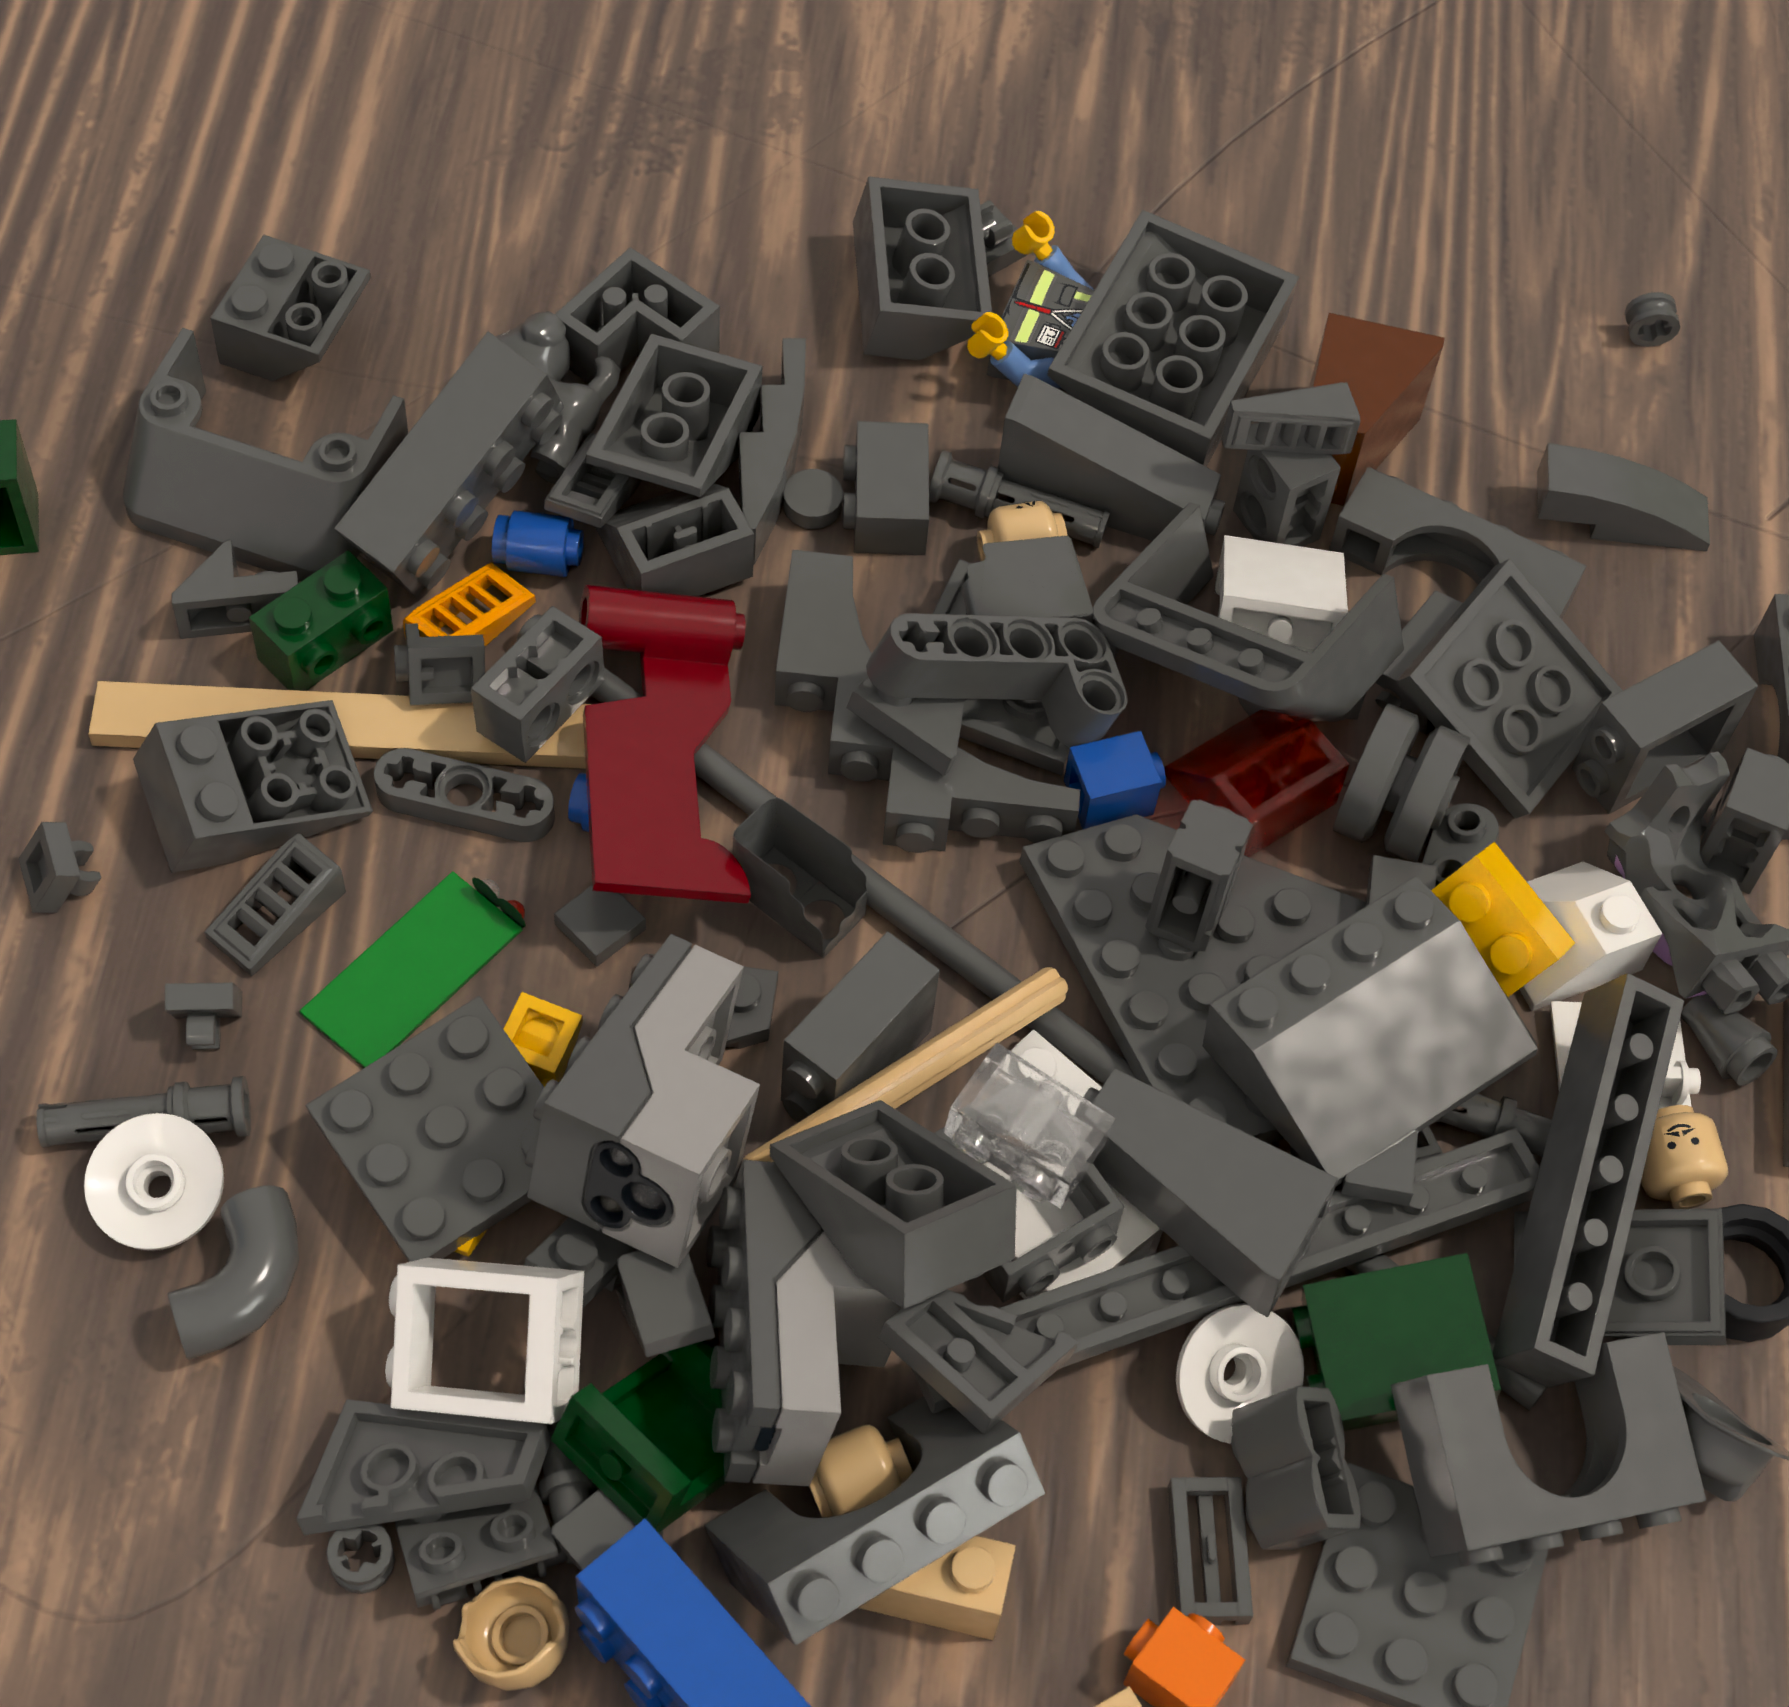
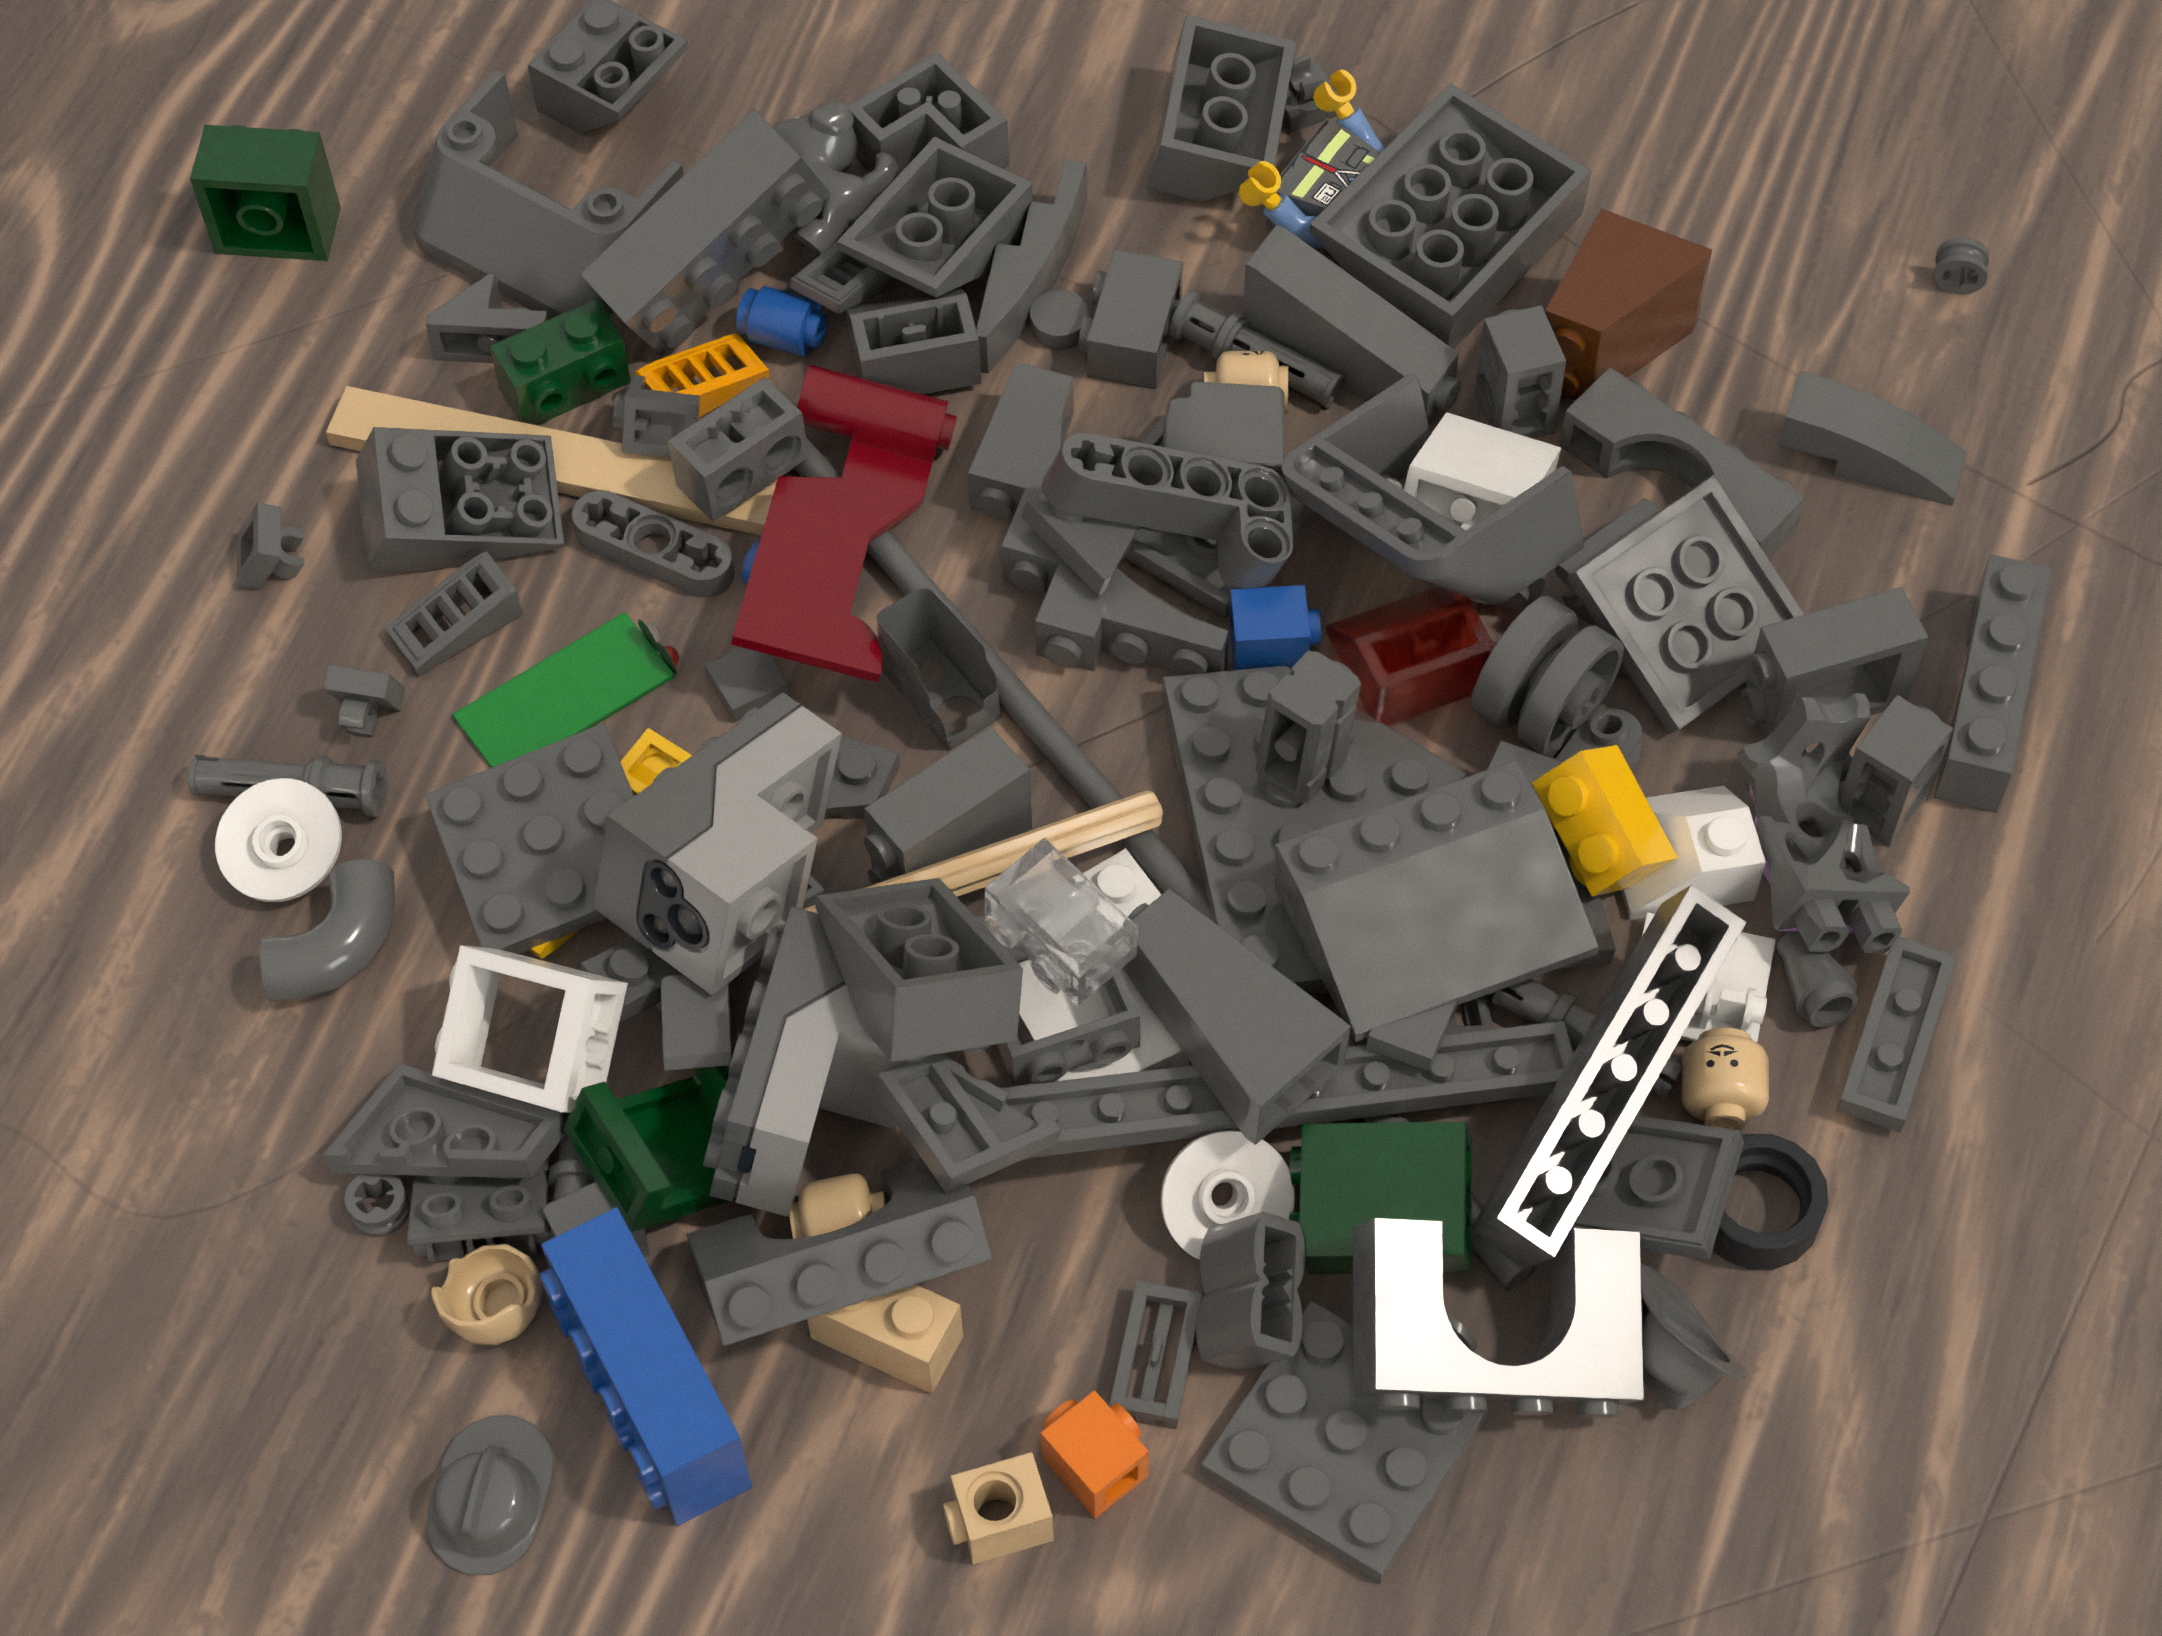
camera: 20 degrees right, 0 degrees up
dark grey slope [1221,382,1360,454] -> none

